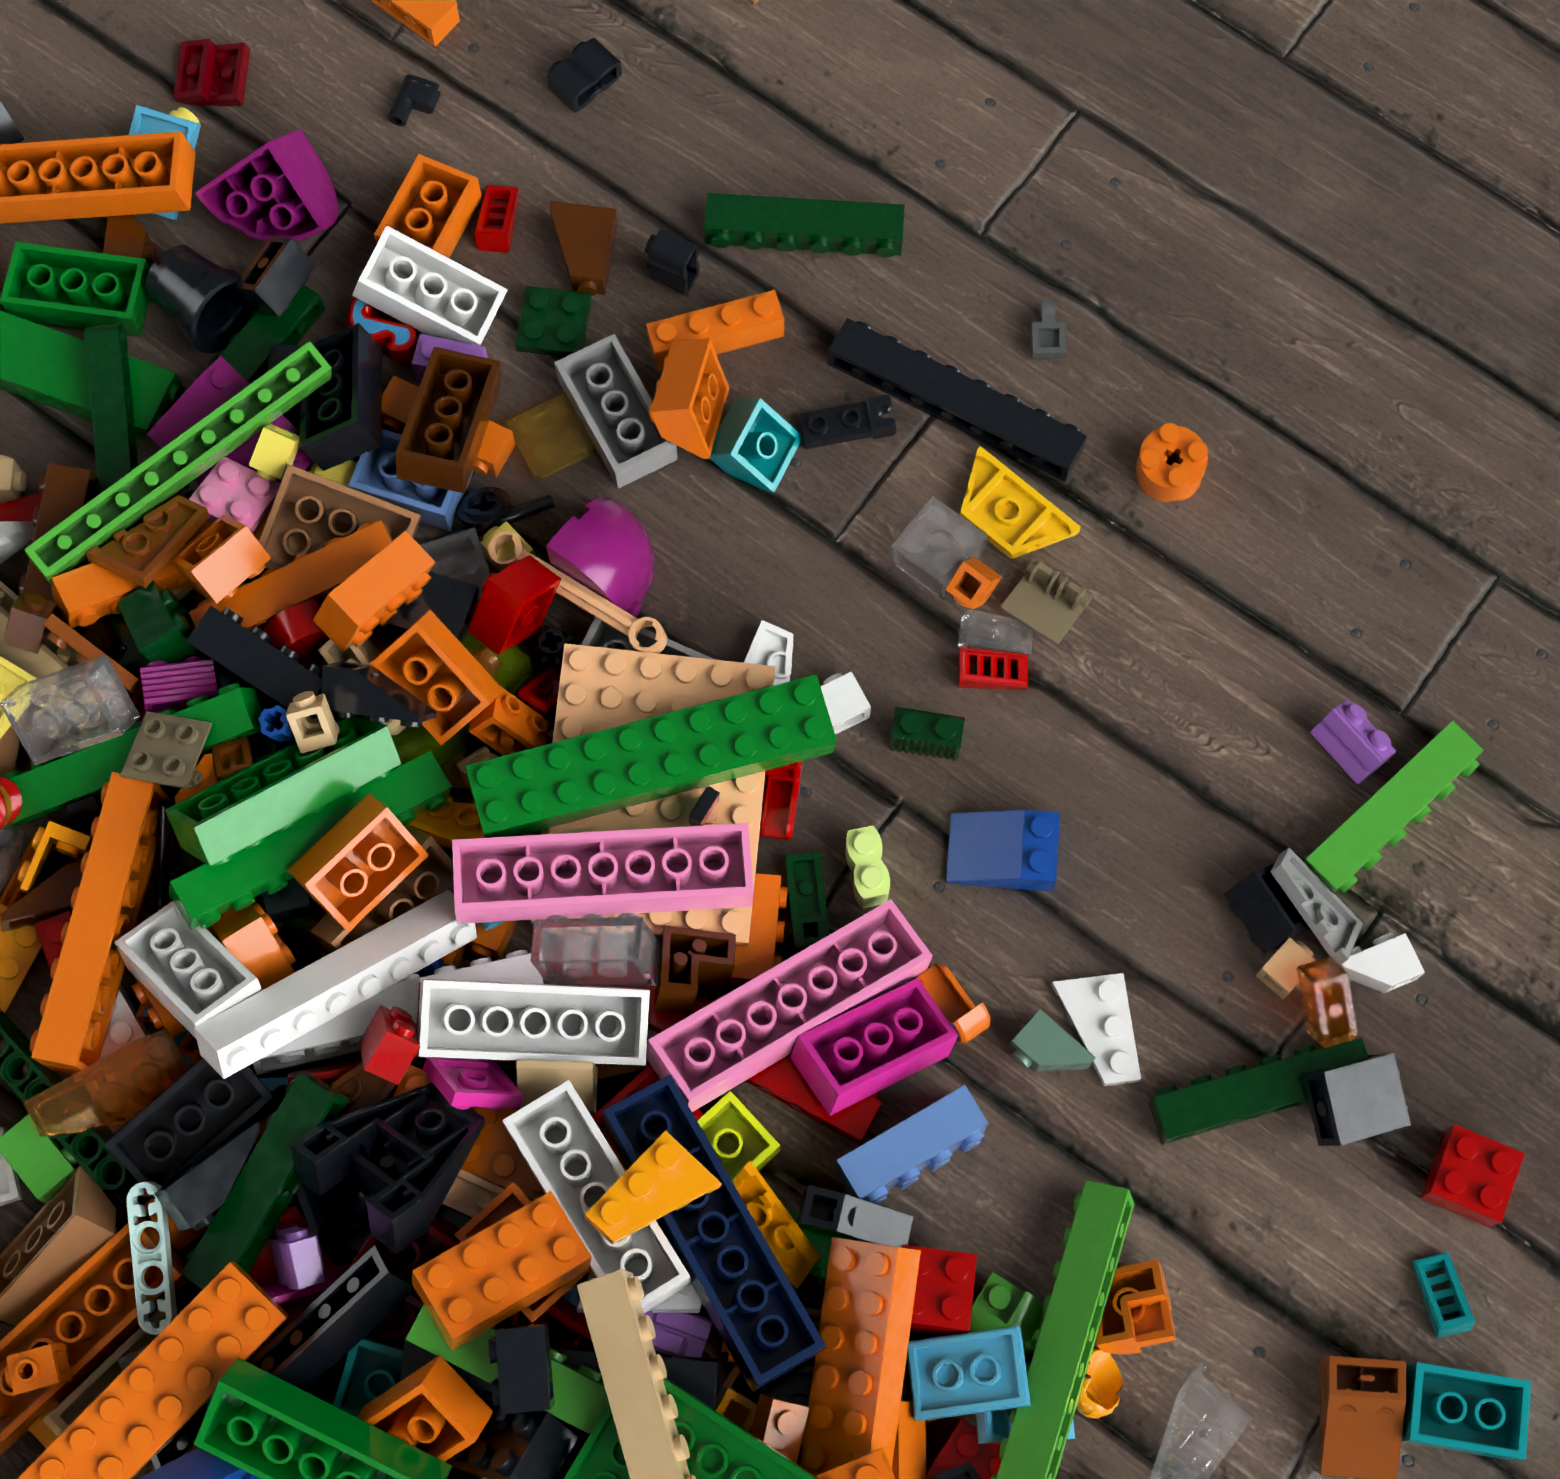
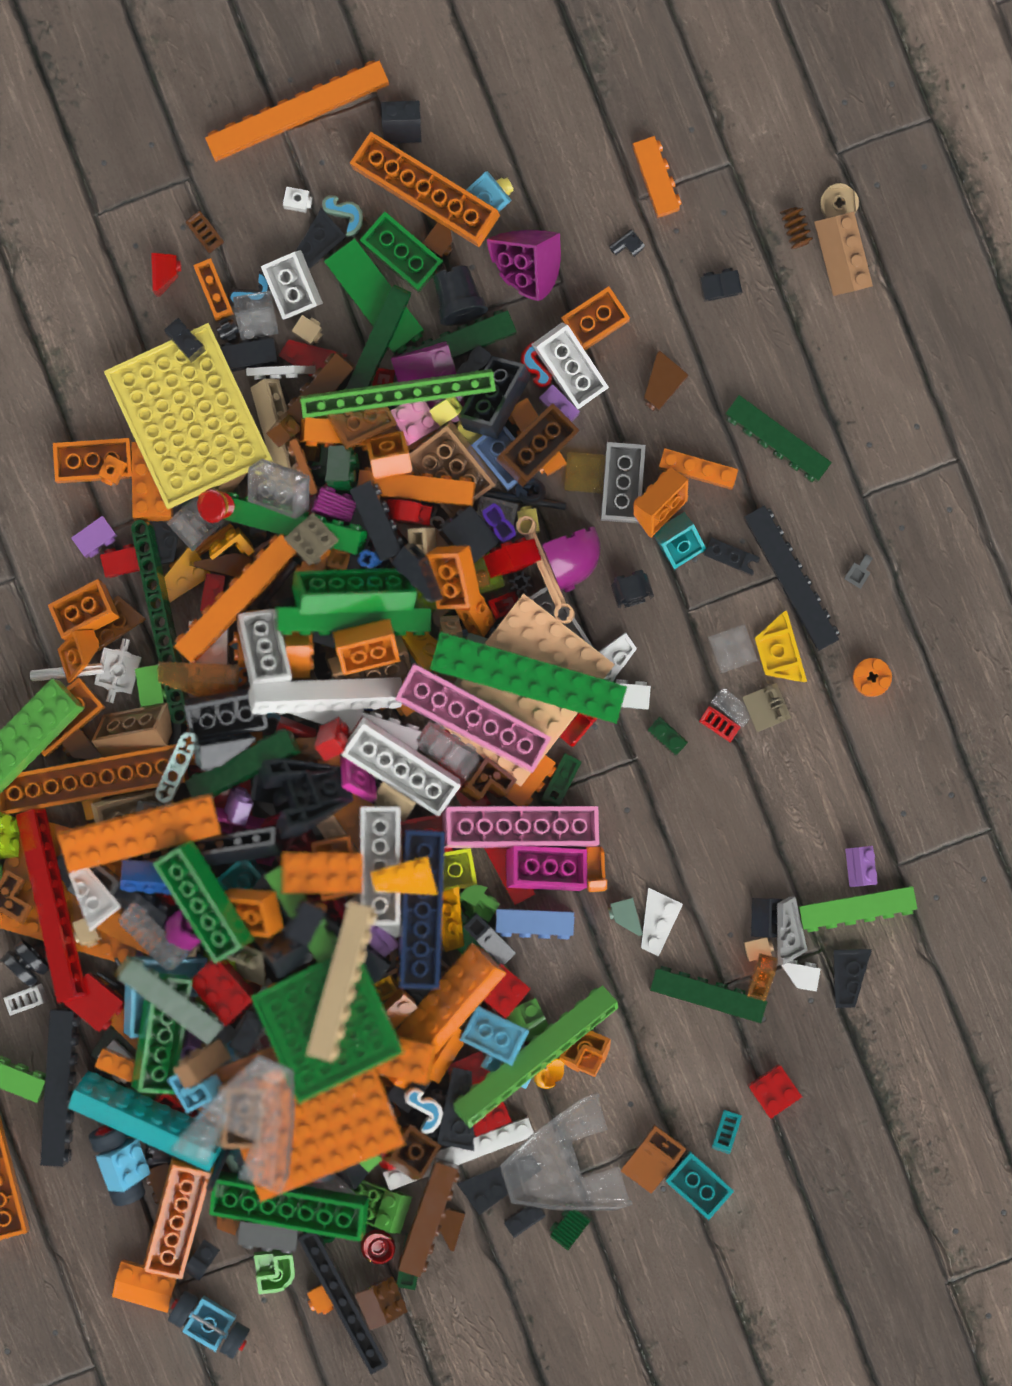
camera: 35 degrees right, 15 degrees up
orange brick [5,1343,72,1395] -> none
dark red slope [173,39,251,107] -> none
black brick [234,236,316,317] -> none
tan brick [286,691,340,753] -> none
orange brick [313,531,436,652] -> none
red slope [475,185,519,253] -> none
dark green plate [515,286,592,357] -> none
black brick [645,229,700,295] -> none
black tile [689,786,720,826] -> none
yellowish green brick [845,825,890,909] -> none
orange brick [945,557,1002,610] -> none
blue slope [946,810,1060,892] -> none
panel [1302,1053,1411,1146] -> none
none -> bright green brick [460,885,500,924]
none -> dark purple brick [482,503,516,543]
none -> black brick [611,570,654,608]
none -> black wing [833,949,872,1008]

